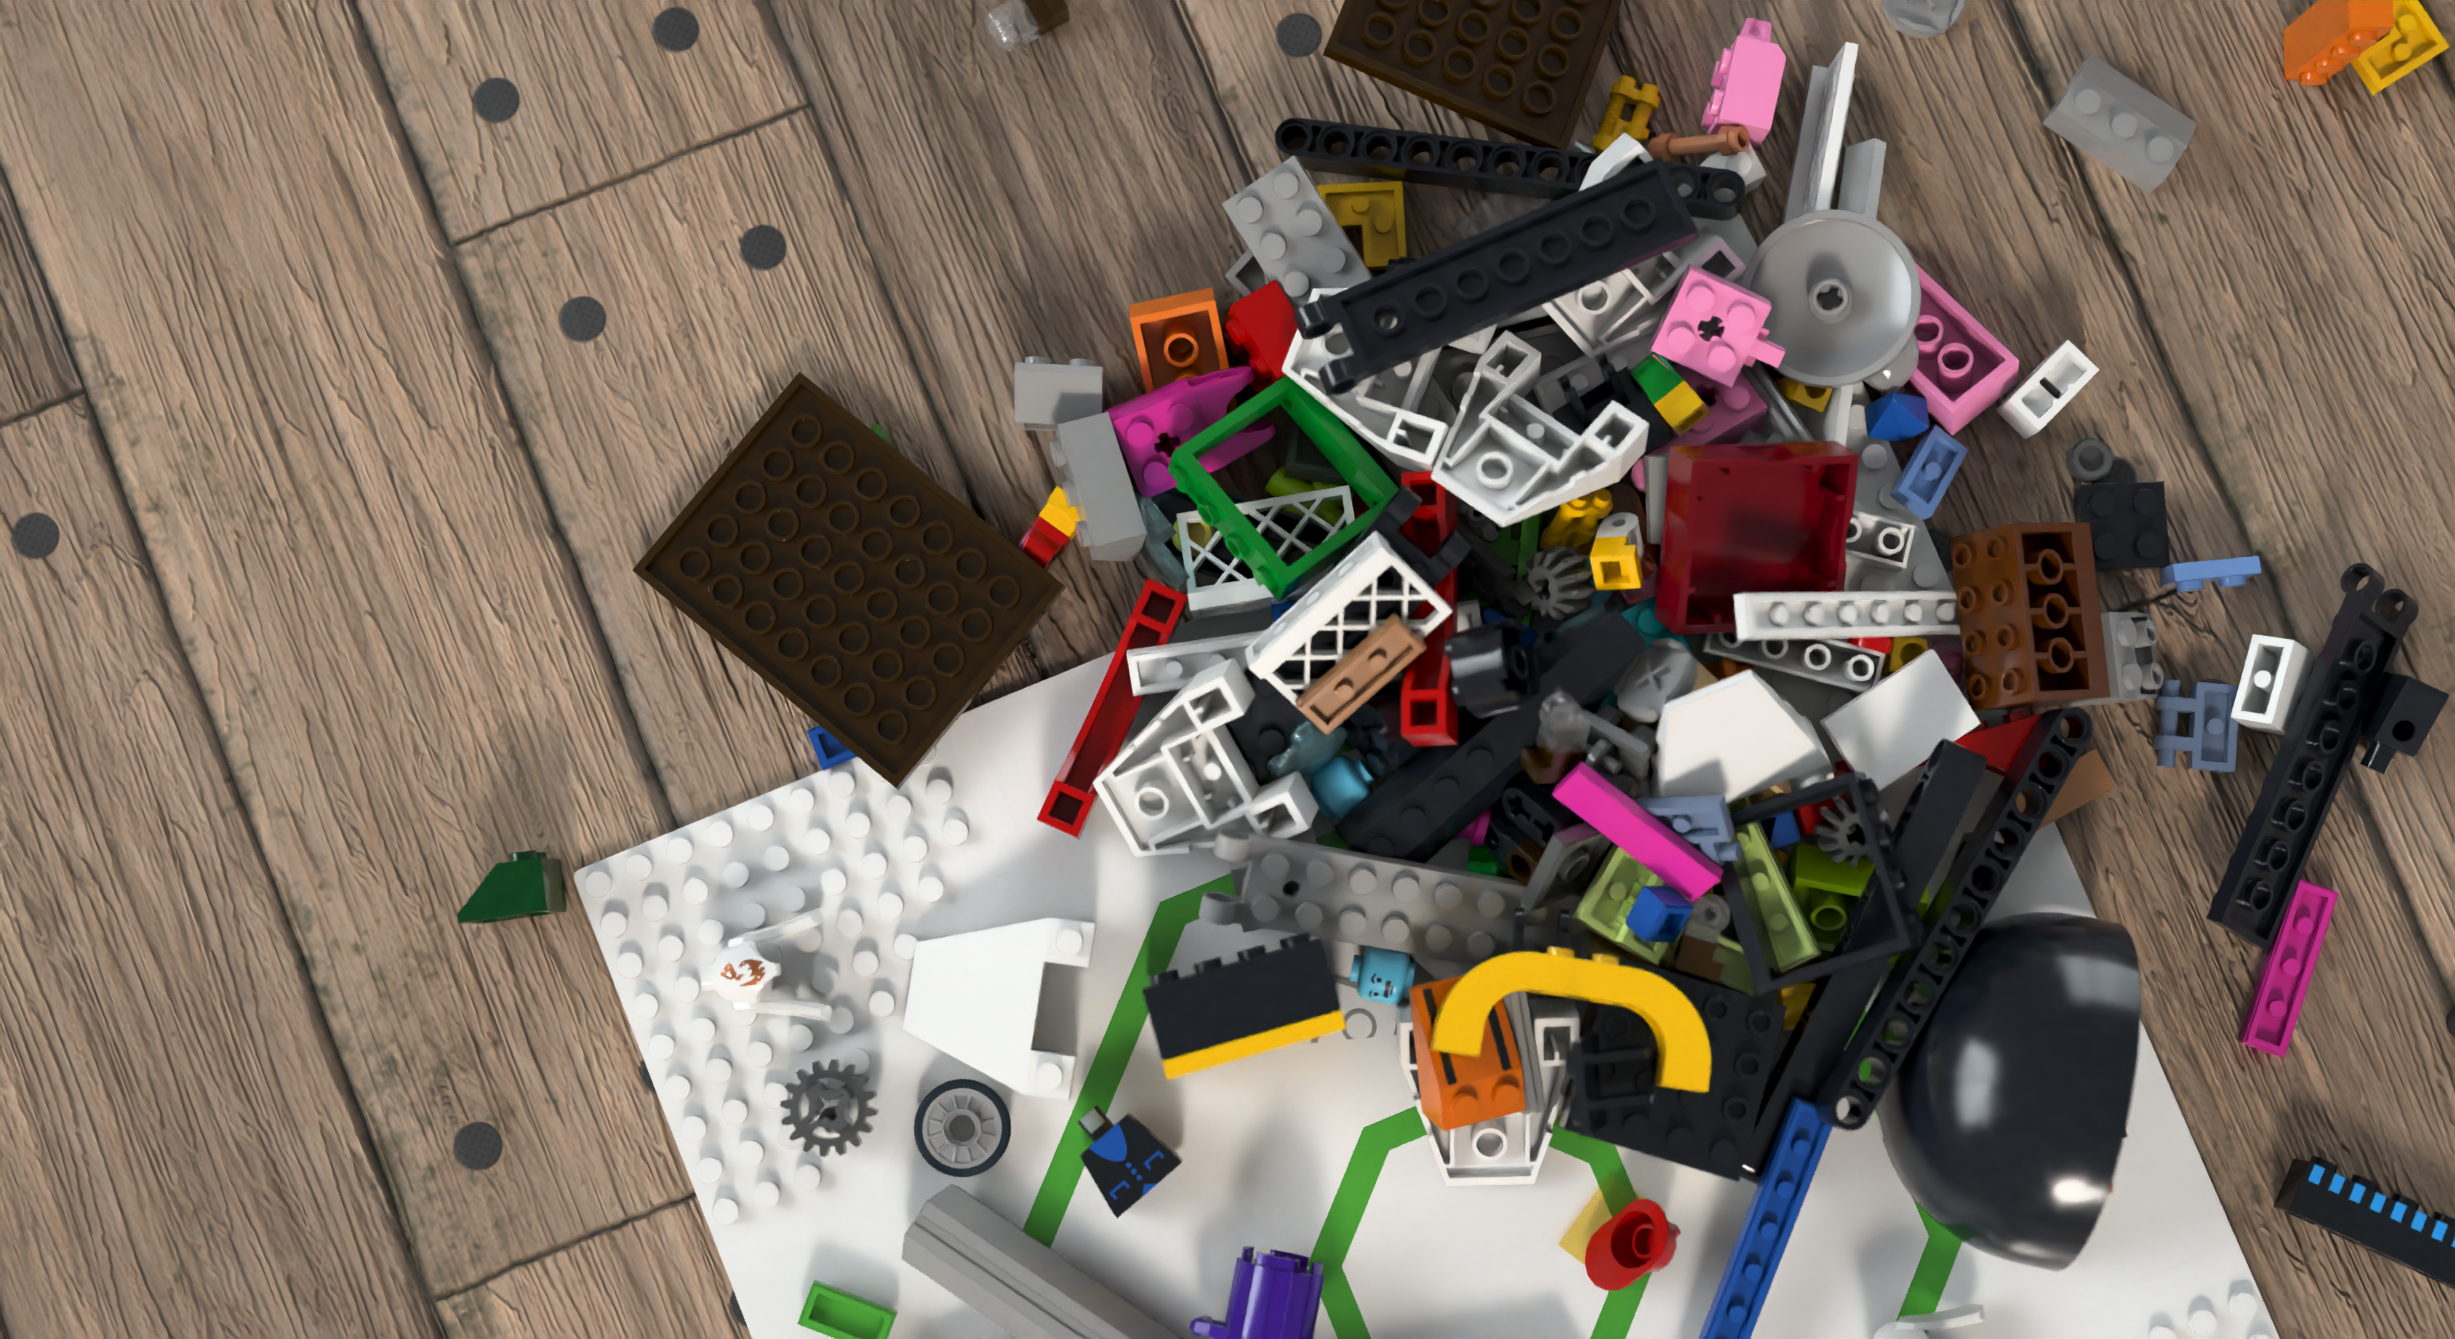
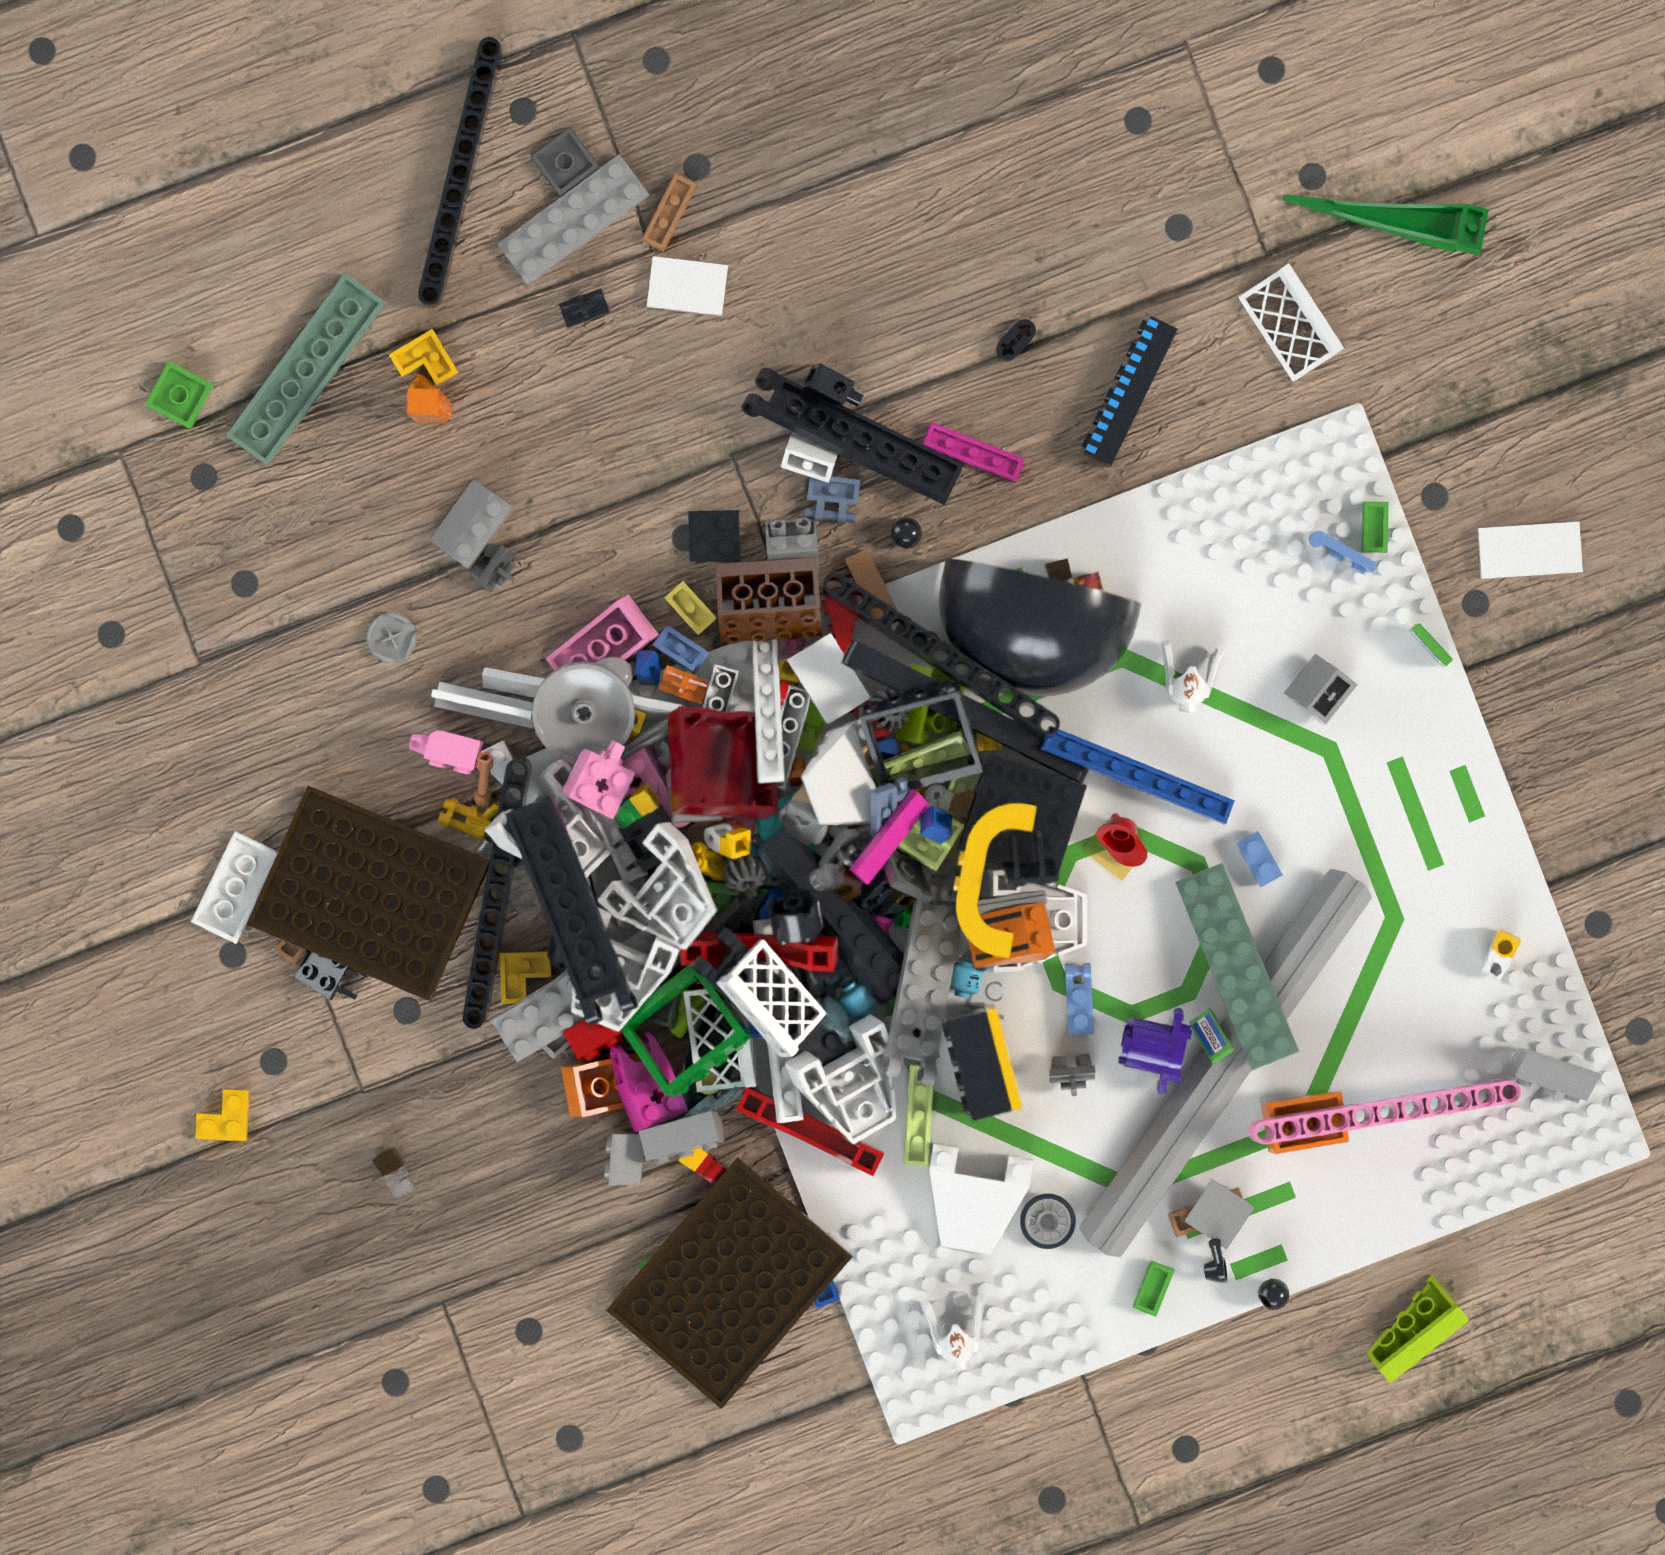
camera: 90 degrees left, 5 degrees up
dark green slope [457,850,567,924] -> none
dark grey gear [780,1059,879,1157] -> none
black torso [1077,1105,1183,1218] -> none
medium nougat tile [1295,612,1427,736] -> none
white brick [1995,340,2099,440] -> none
dark grey tile [2066,438,2113,483] -> none
medium blue plate [2159,556,2261,592] -> none
none -> dark grey hips [471,543,516,592]
none -> orange hips [659,666,710,705]
none -> light yellow plate [664,581,717,635]
none -> clear neon green slope [797,700,826,755]
none -> black piece [891,517,922,549]
none -> yellowish green tile [903,1064,934,1167]
none -> dark grey hips [1049,1054,1096,1096]
none -> medium blue plate [1065,963,1094,1035]

